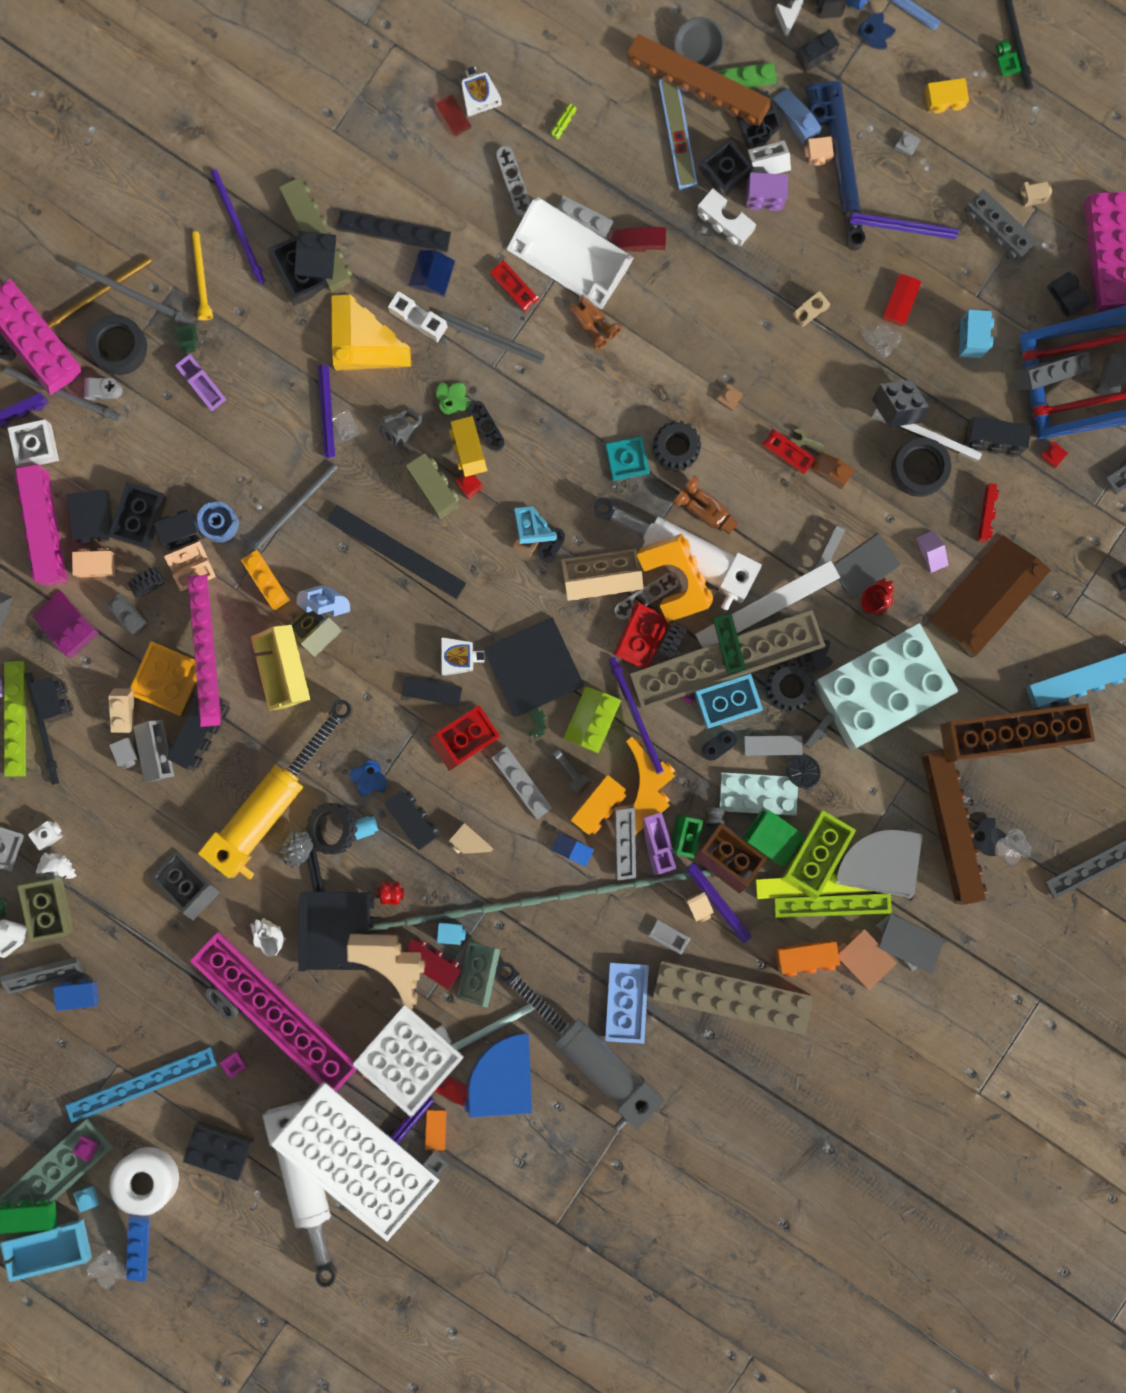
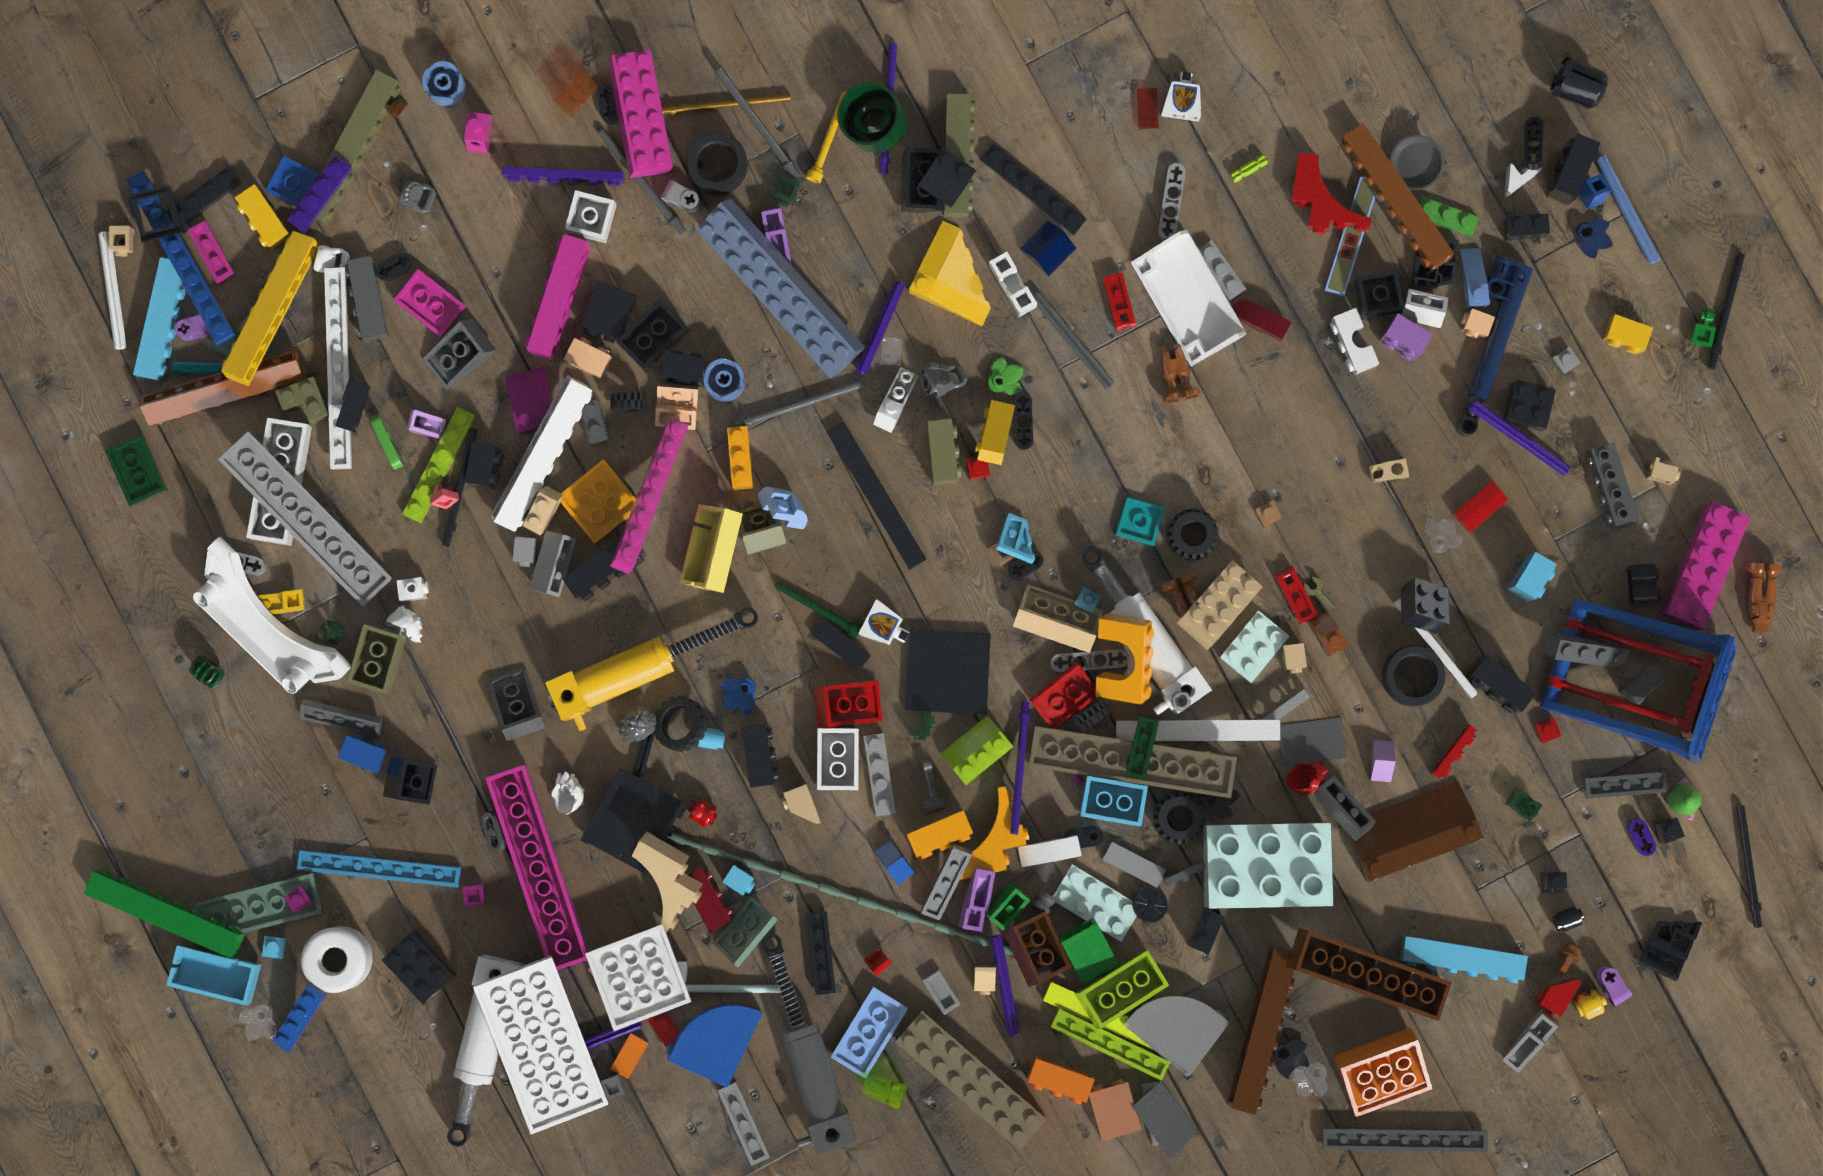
camera: 30 degrees right, 0 degrees up
none -> black slope [383,756,437,805]
none -> coral tile [430,483,459,509]
none -> white brick [490,375,592,532]
none -> sand blue brick [696,199,865,378]
none -> light grey plate [717,1081,770,1166]
none -> dark green piece [775,582,863,639]
none -> black plate [806,911,836,995]
none -> white brick [817,728,859,790]
none -> dark green piece [837,82,908,153]
none -> clear neon green plant [862,1075,908,1111]
none -> red plate [864,947,891,976]
none -> white slope [873,367,919,433]
none -> white slope [1018,835,1082,867]
none -> medium azure tile [1074,587,1101,613]
none -> light grey plate [1170,691,1191,711]
none -> tan piece [1177,560,1263,650]
none -> black brick [1188,908,1224,955]
none -> light aqua plate [1219,611,1289,683]
none -> tan brick [1281,643,1307,674]
none -> red arch [1292,152,1371,235]
none -> dark grey brick [1315,776,1376,841]
none -> orange slope [1334,1027,1432,1117]
none -> black brick [1503,380,1556,431]
none -> clear green bracket [1504,787,1542,821]

